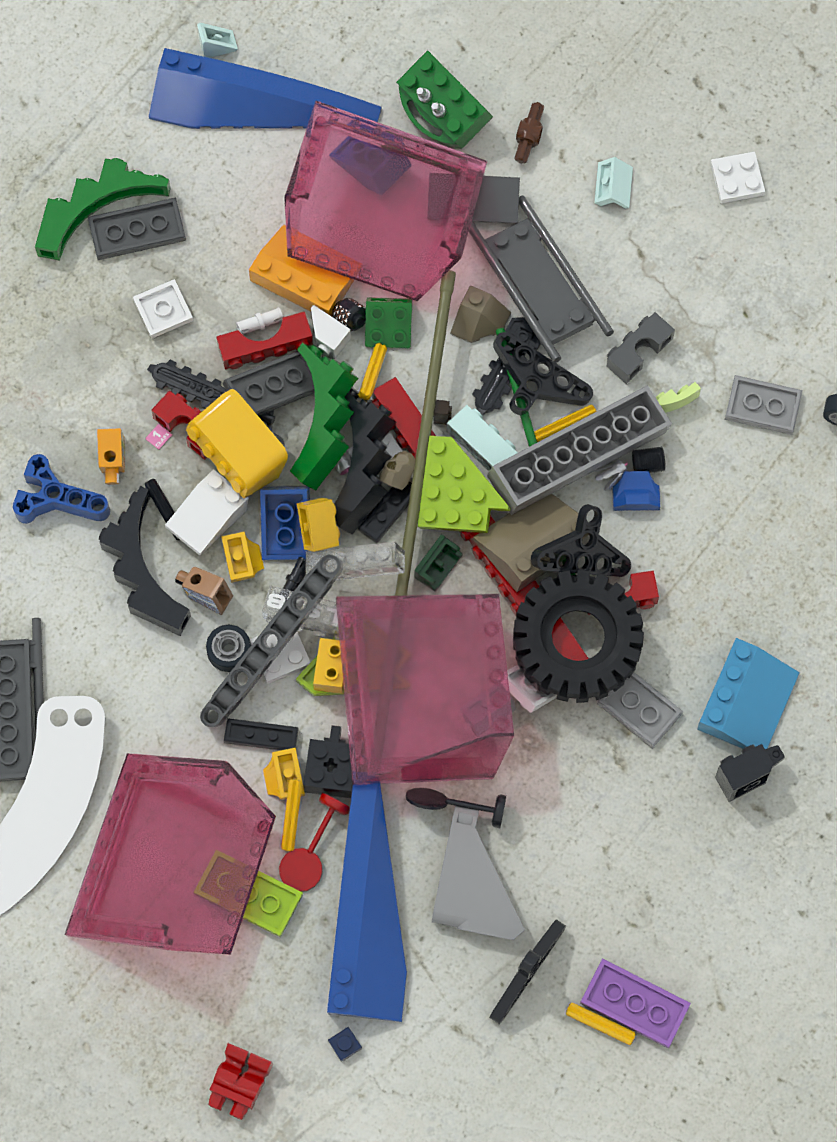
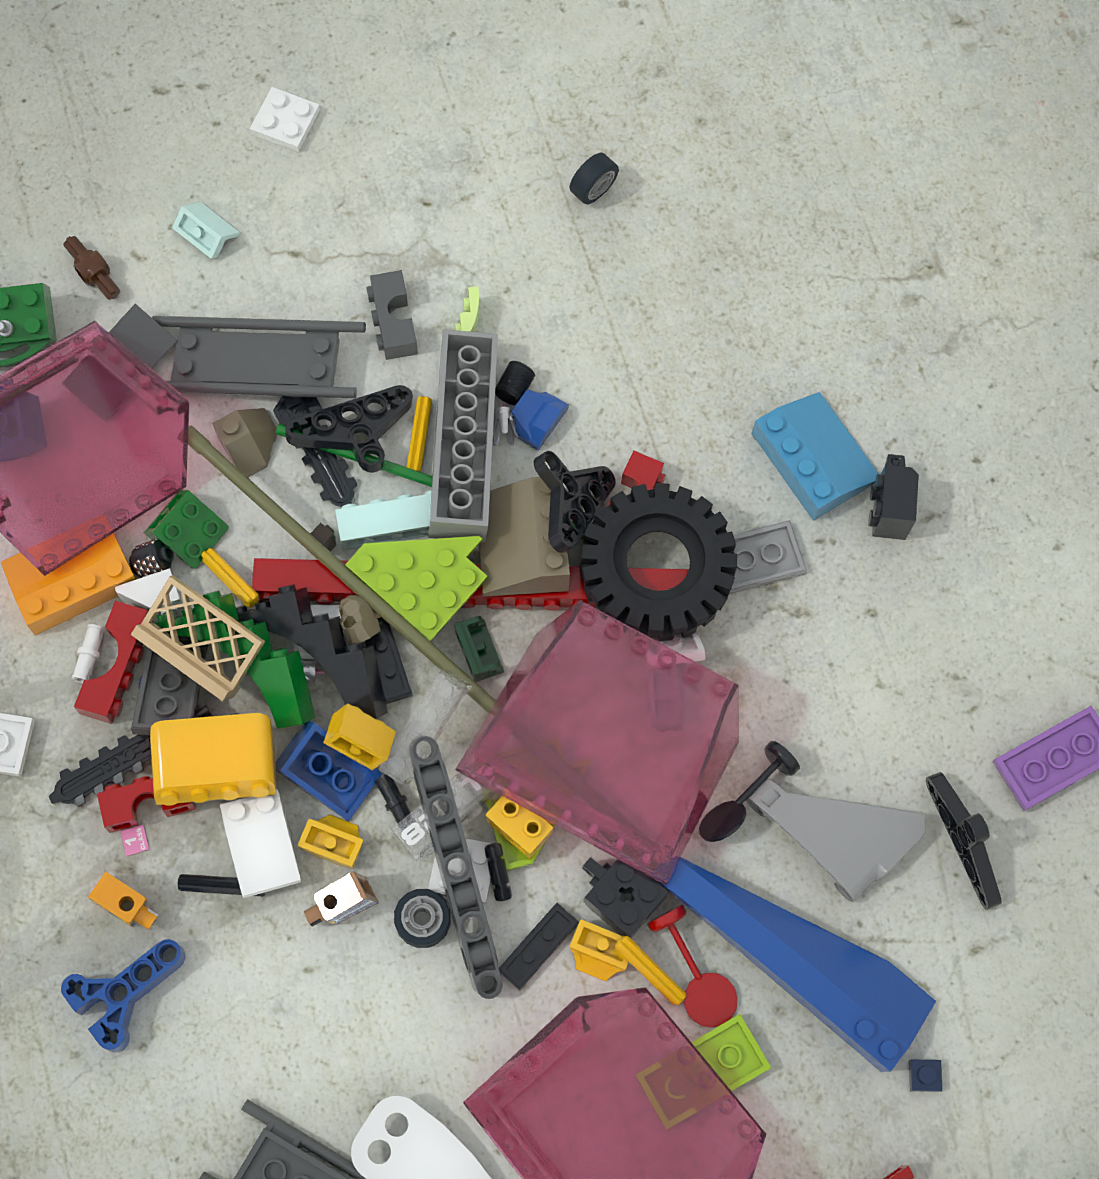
camera: 60 degrees left, 0 degrees up
black arch [99,486,191,636] -> none
yellow axle [566,1003,636,1045] -> none
light grey tile [725,375,803,435] -> none
none -> tan fence [131,576,265,701]
none -> black axle [484,843,512,902]

